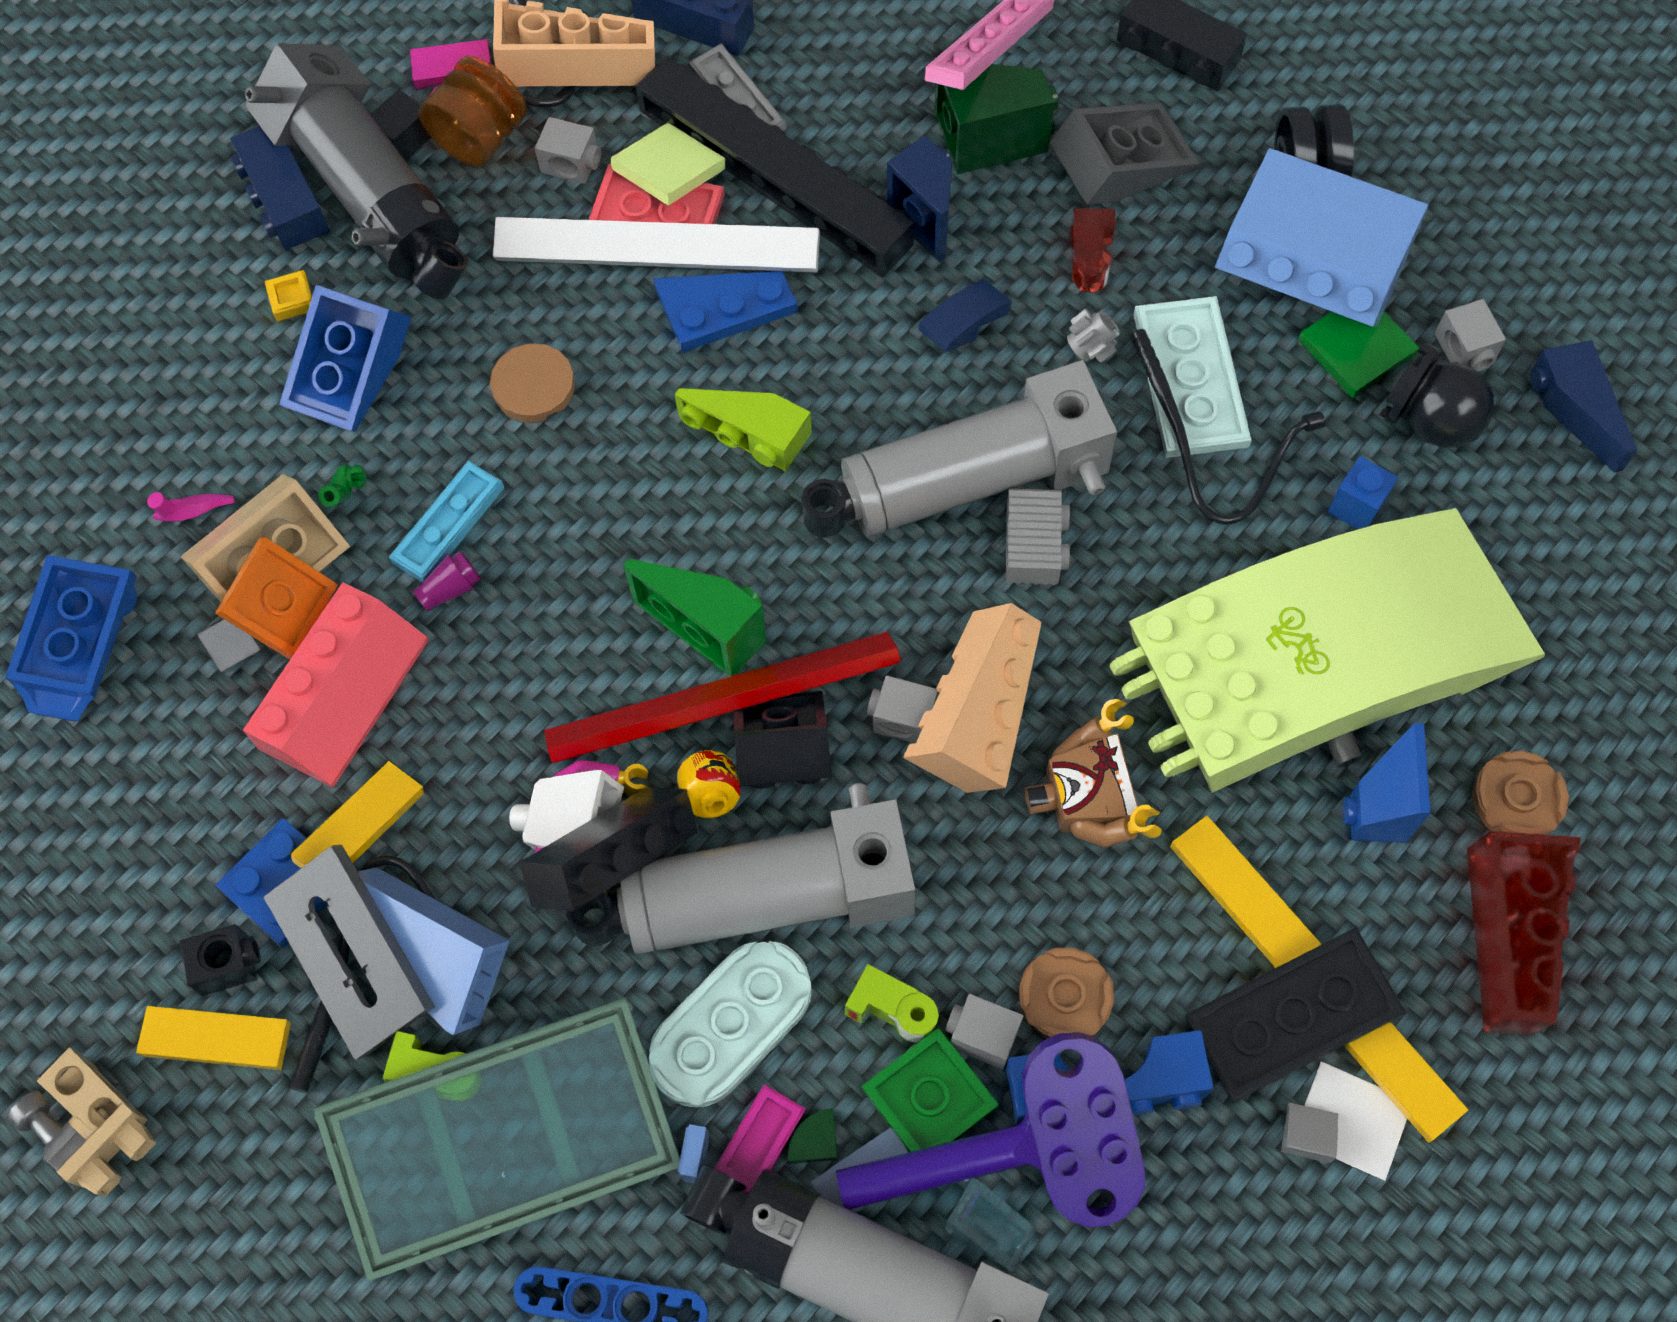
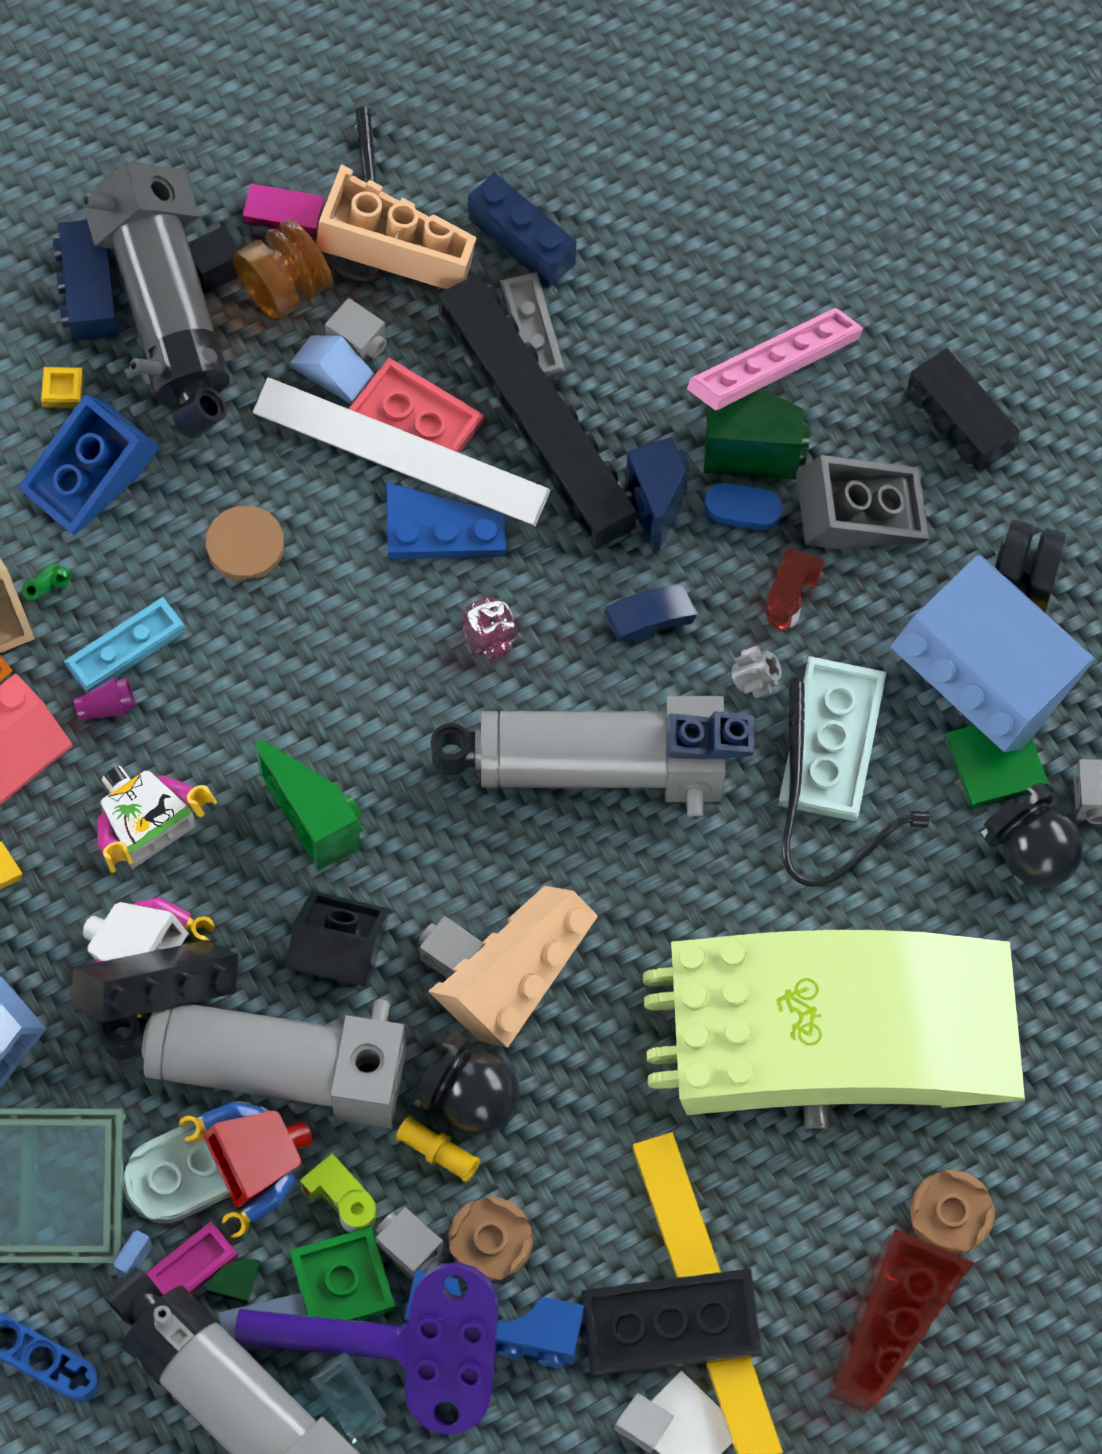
camera: 15 degrees right, 0 degrees up
red tile [544,631,901,763] -> none
yellowish green tile [611,123,725,206] -> none
lime slope [675,388,812,472] -> none
yellow head [677,750,741,818] -> none
light grey brick [1006,488,1070,586] -> none
torso [1024,699,1162,848] -> none
blue brick [1328,456,1399,529] -> none
blue slope [1343,723,1430,842] -> none
none -> torso [97,766,217,873]
none -> torso [179,1102,312,1238]
none -> light blue slope [289,335,374,404]
none -> yellow pin [396,1116,480,1182]
none -> black tile [413,1032,521,1136]
none -> clear pink head [461,597,519,659]
none -> dark blue slope [666,711,754,759]
none -> blue tile [704,483,783,531]

